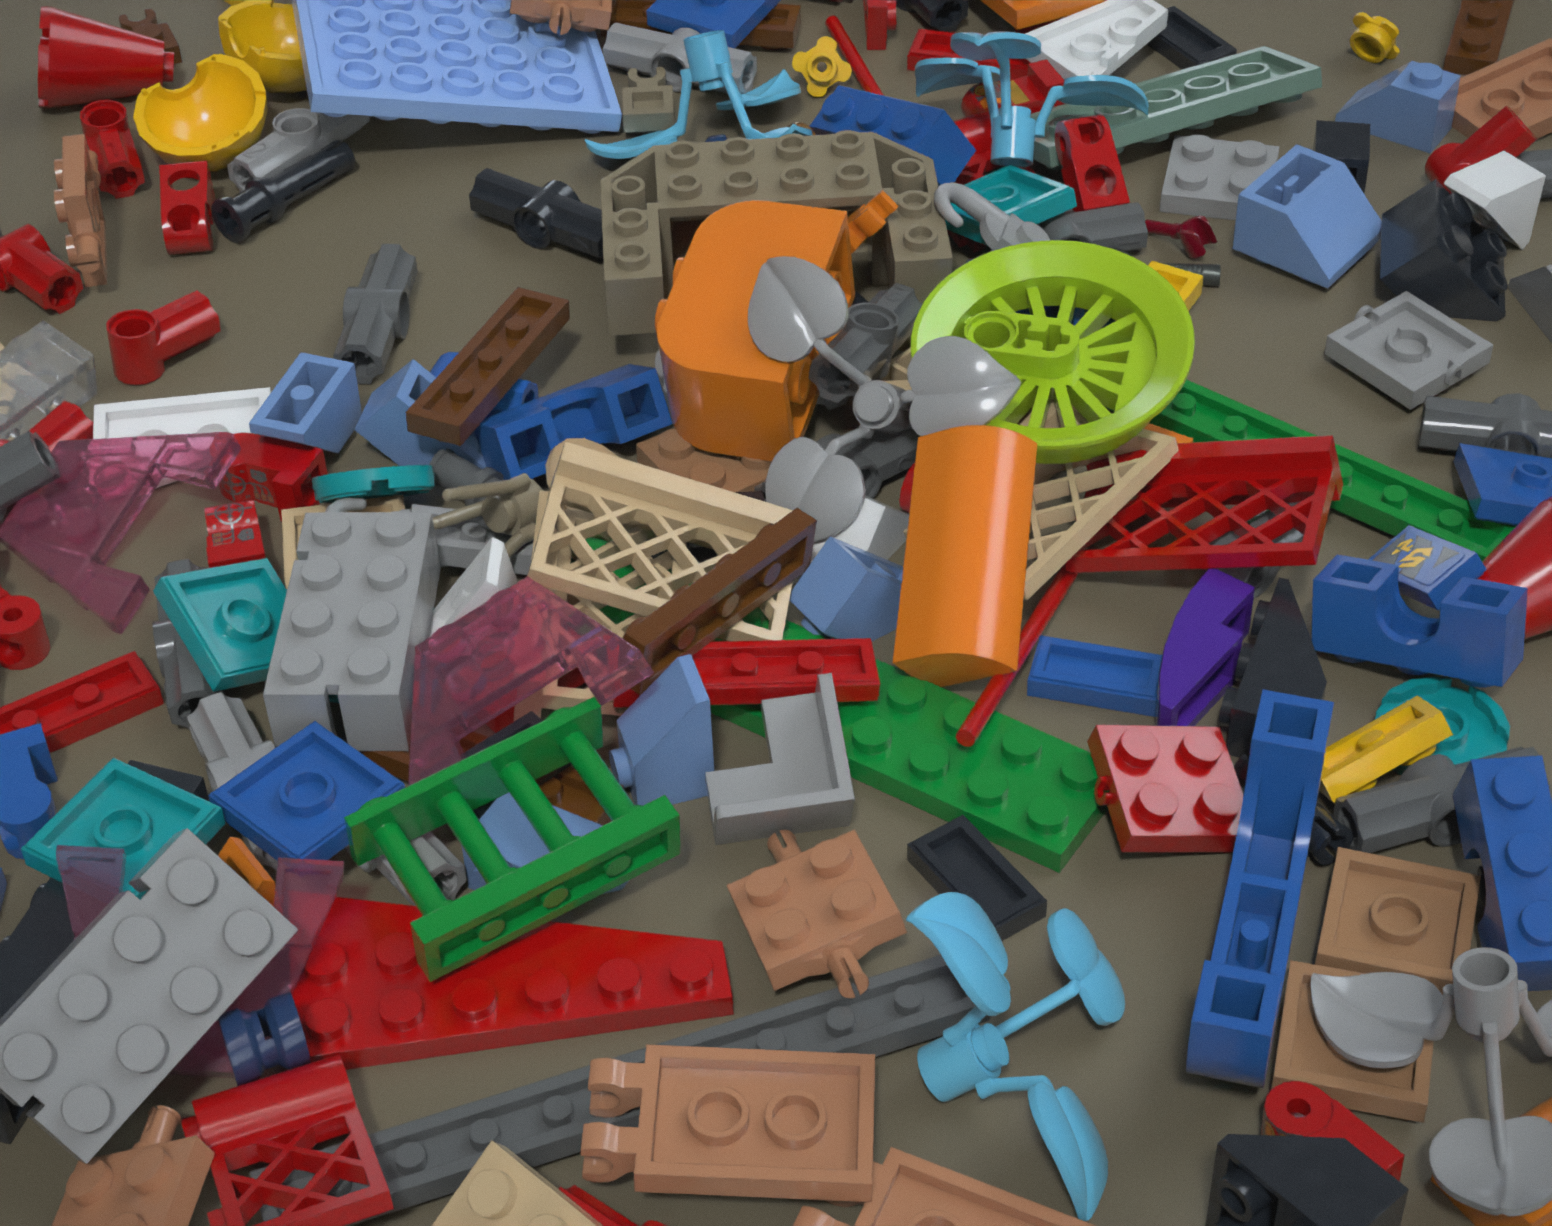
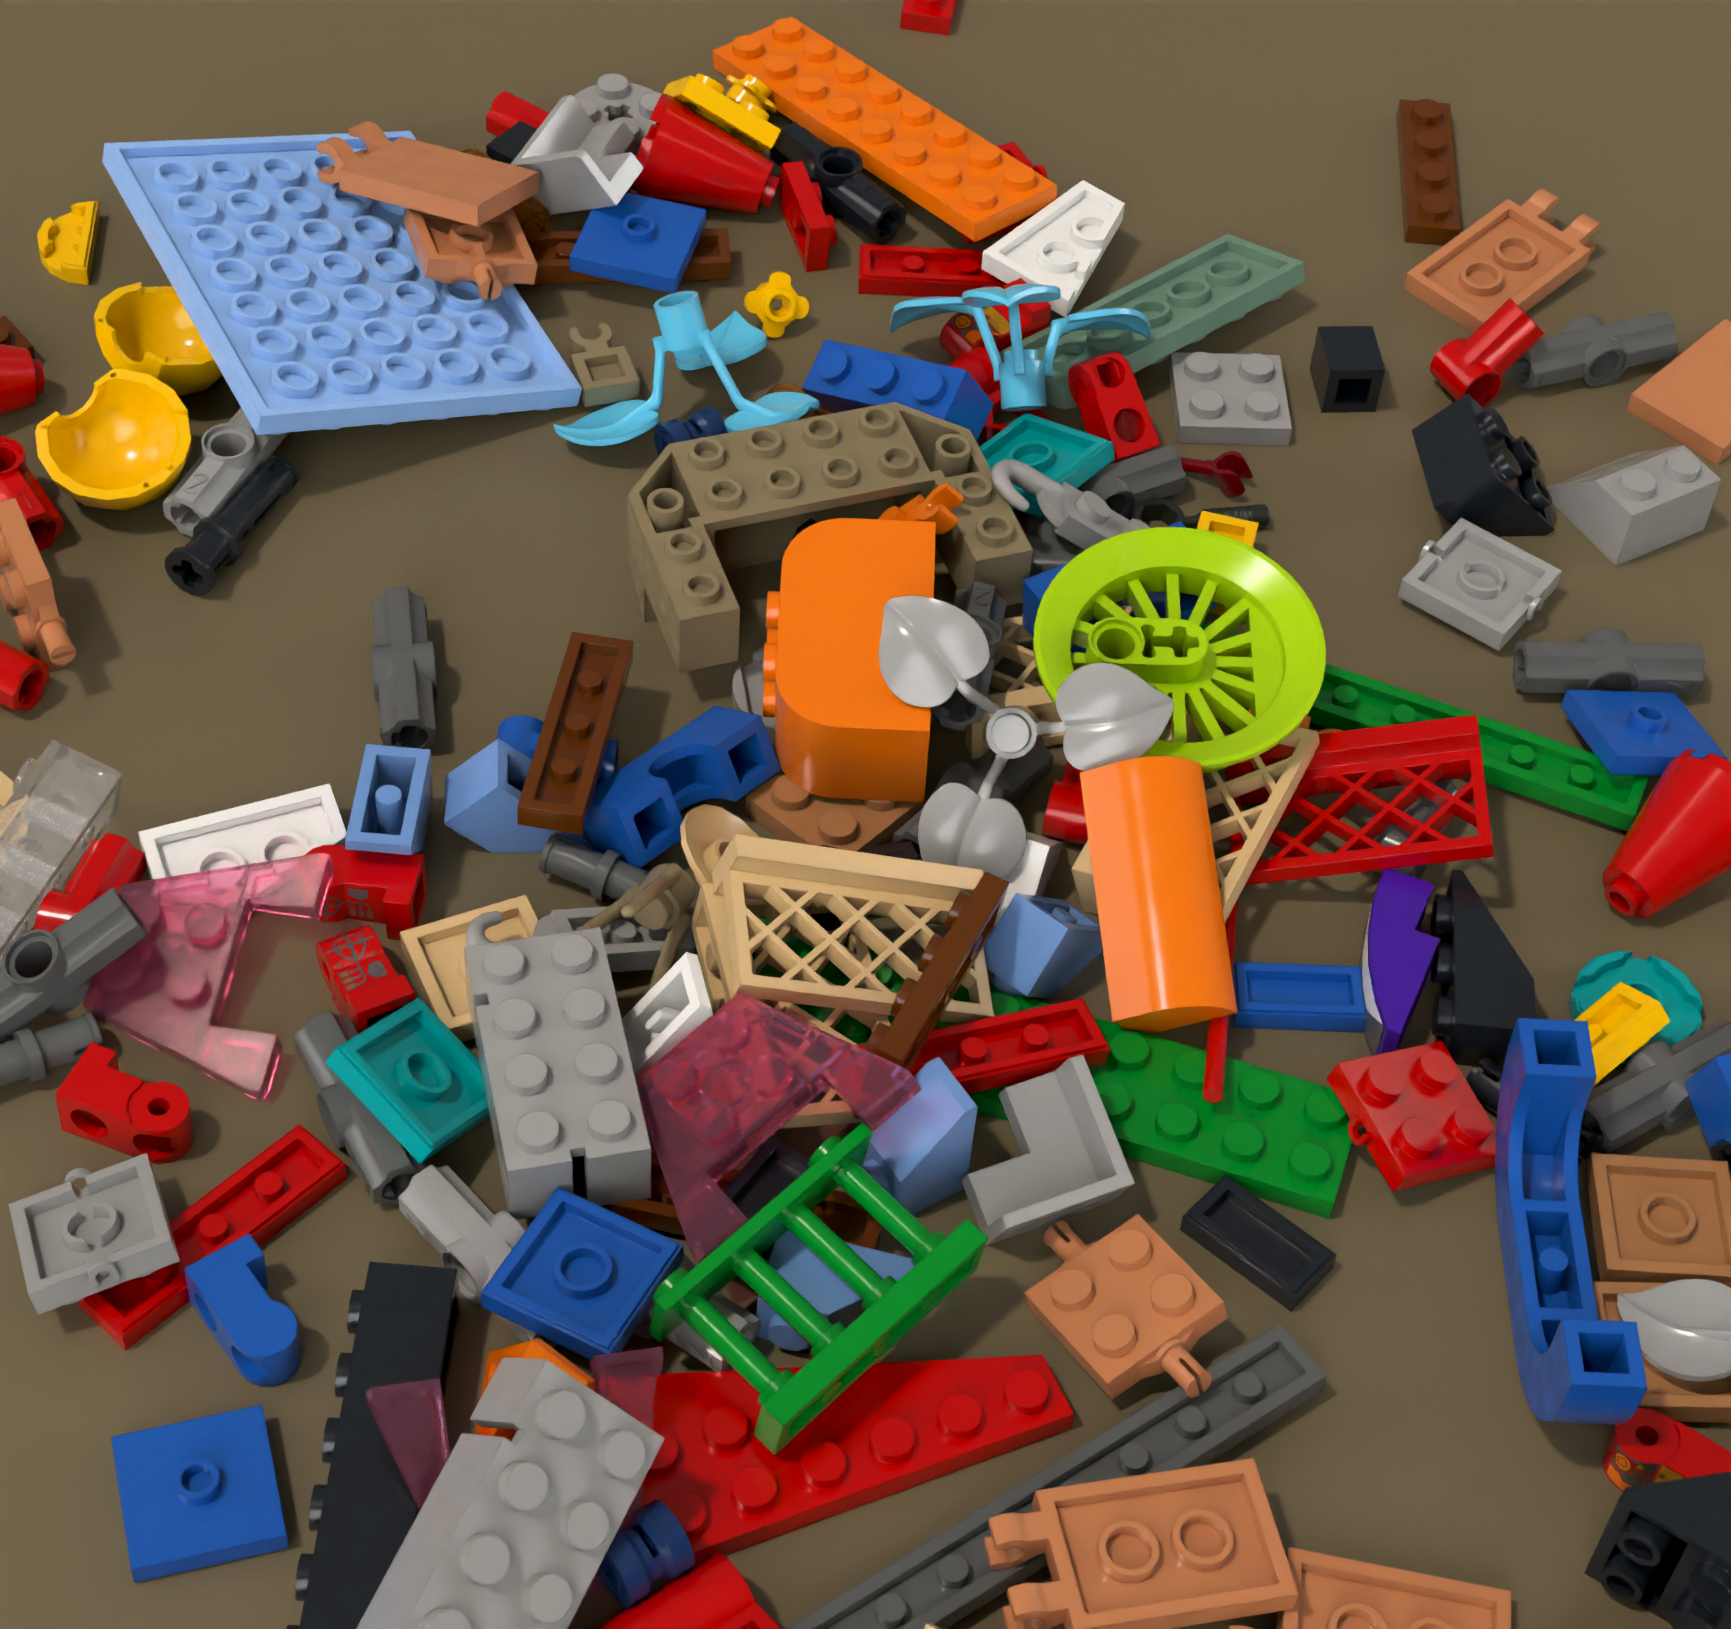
camera: 20 degrees left, 5 degrees up
teal tile [21,758,226,905] -> none
red piece [106,290,221,385] -> none
red leg [159,161,216,255] -> none
teal tile [312,465,435,504] -> none
black piece [469,168,604,260] -> none
light grey piece [603,23,757,94] -> none
red axle [825,15,883,95] -> none
medium azure plant [906,892,1125,1221] -> none
black tile [1147,6,1237,70] -> none
medium blue slope [1233,144,1382,289] -> none
blue arch [1312,554,1528,688] -> none
medium blue slope [1335,61,1461,153] -> none
yellow plate [1350,12,1400,63] -> none
tile [1368,525,1487,610] -> none
white slope [1443,151,1546,250] -> none

